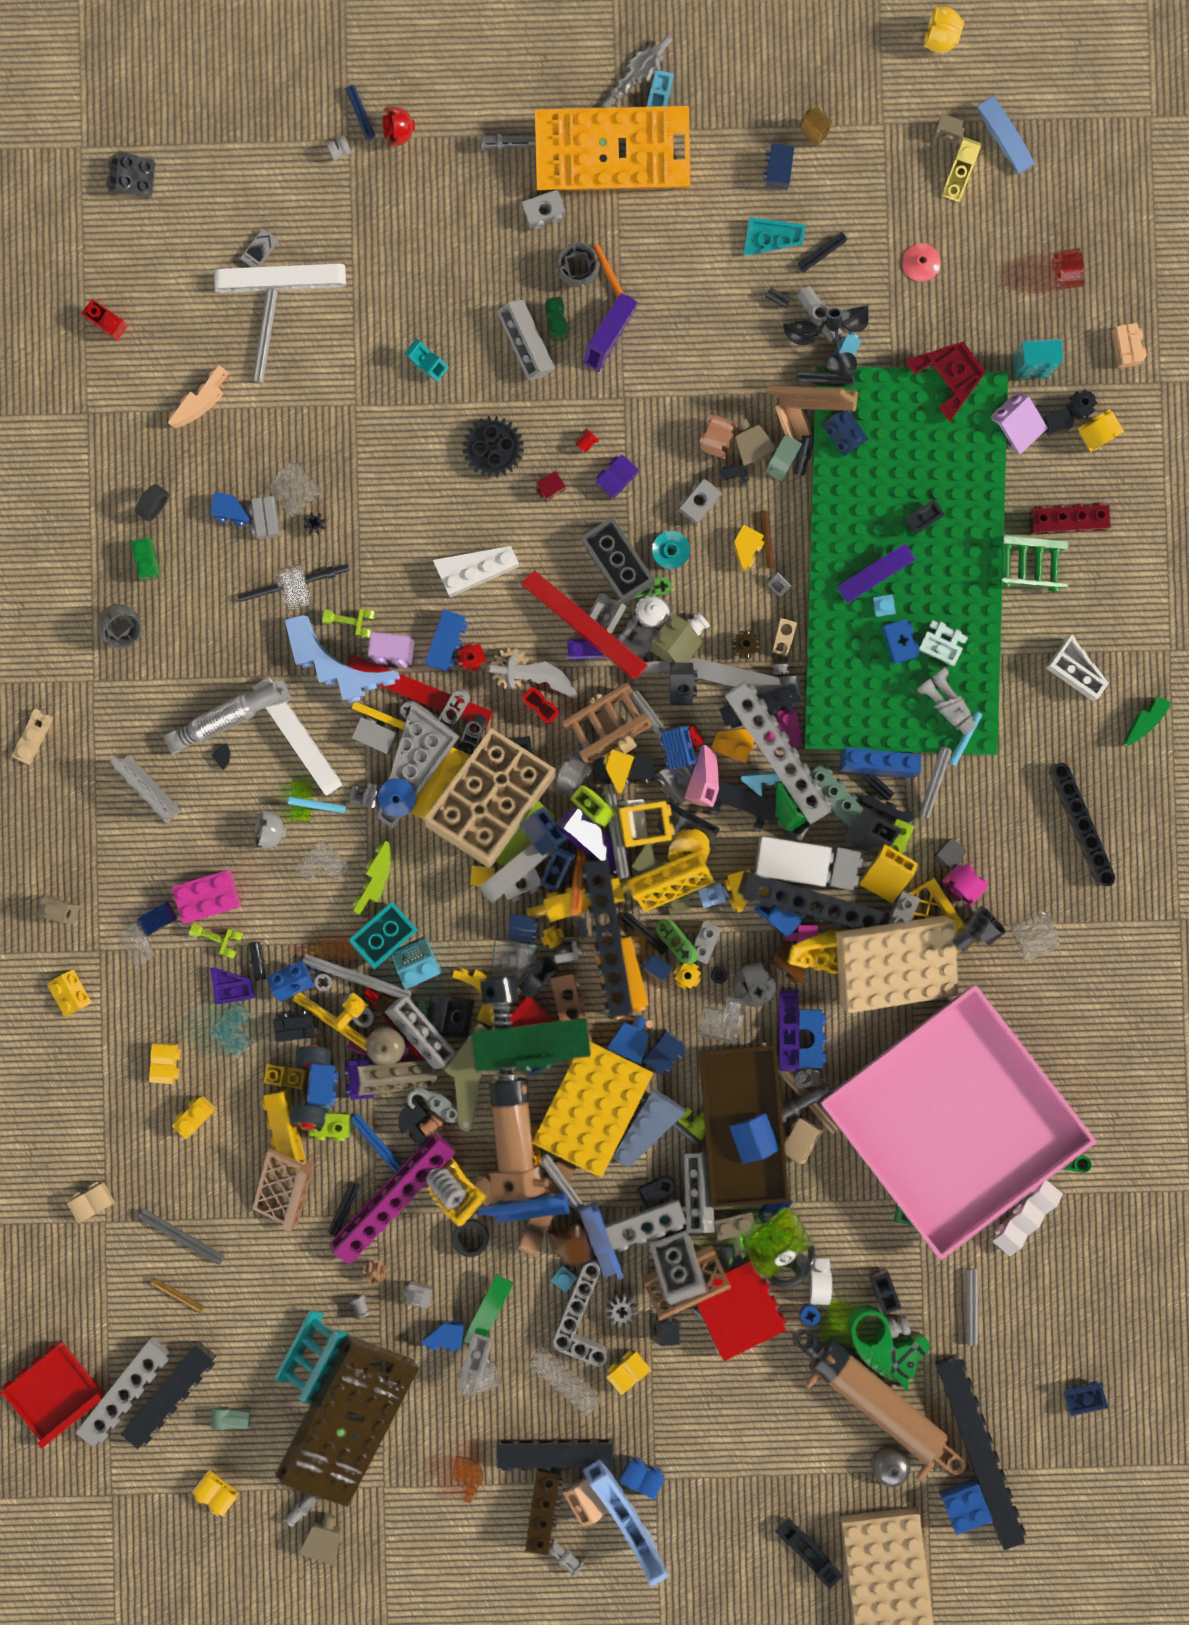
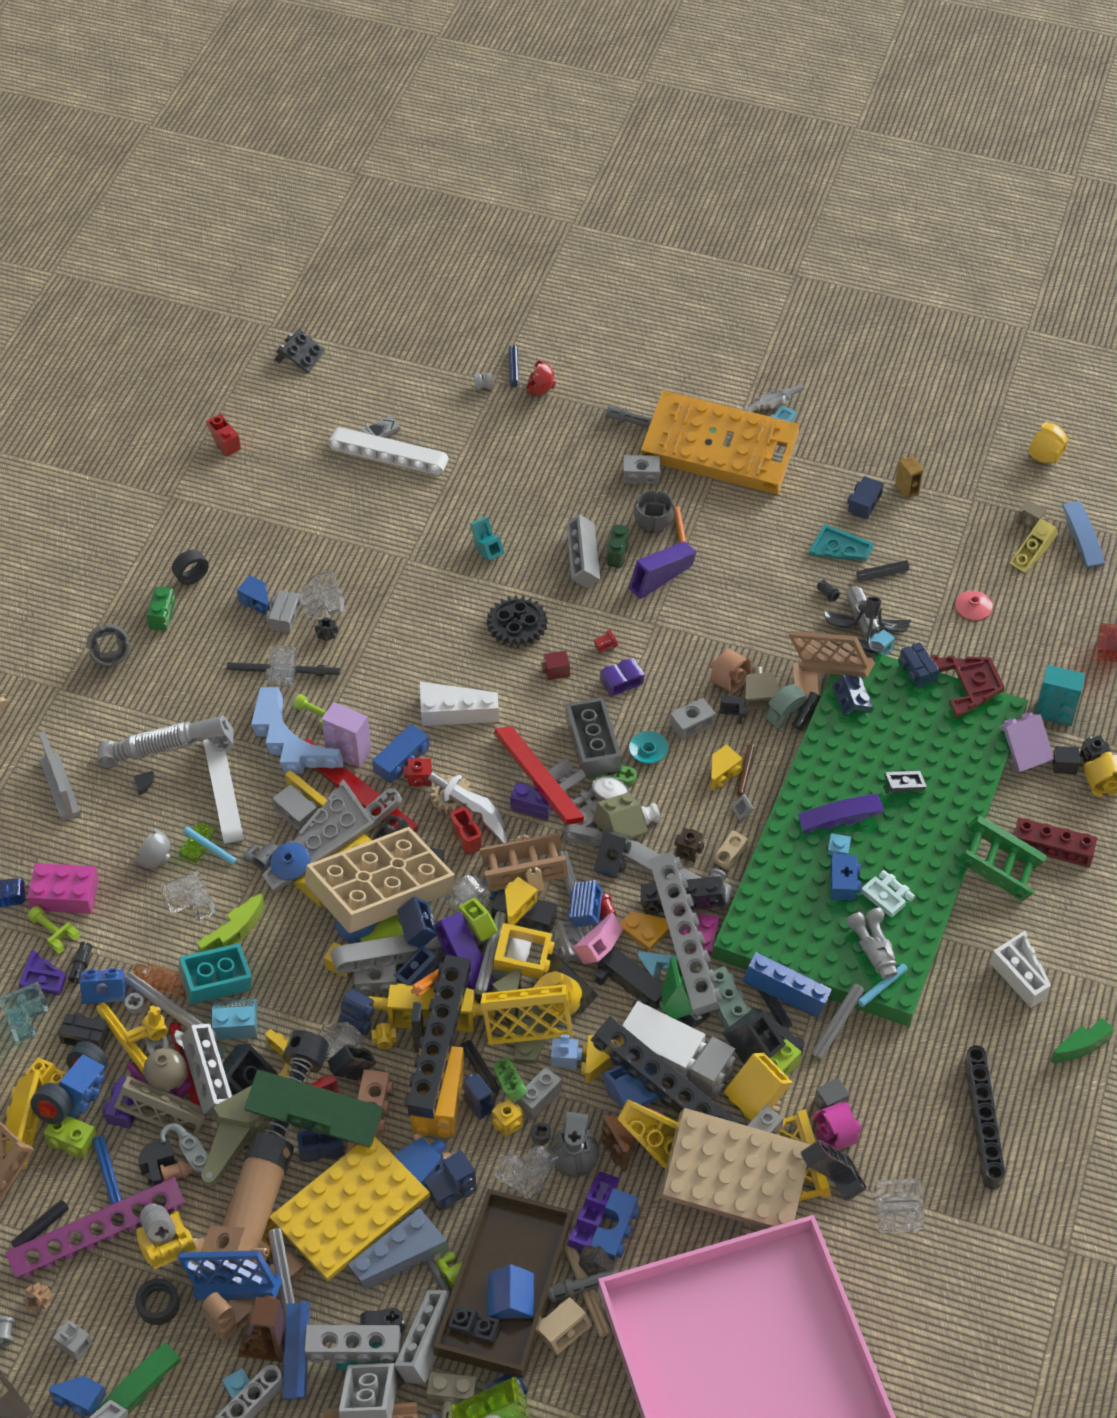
camera: 20 degrees right, 35 degrees down
light nougat slope [168,365,228,429] -> none
light grey axle [253,288,278,383] -> none
light grey bracket [555,940,583,963] -> none
none -> black slope [447,1305,502,1344]
none -> dark blue brick [898,642,939,688]

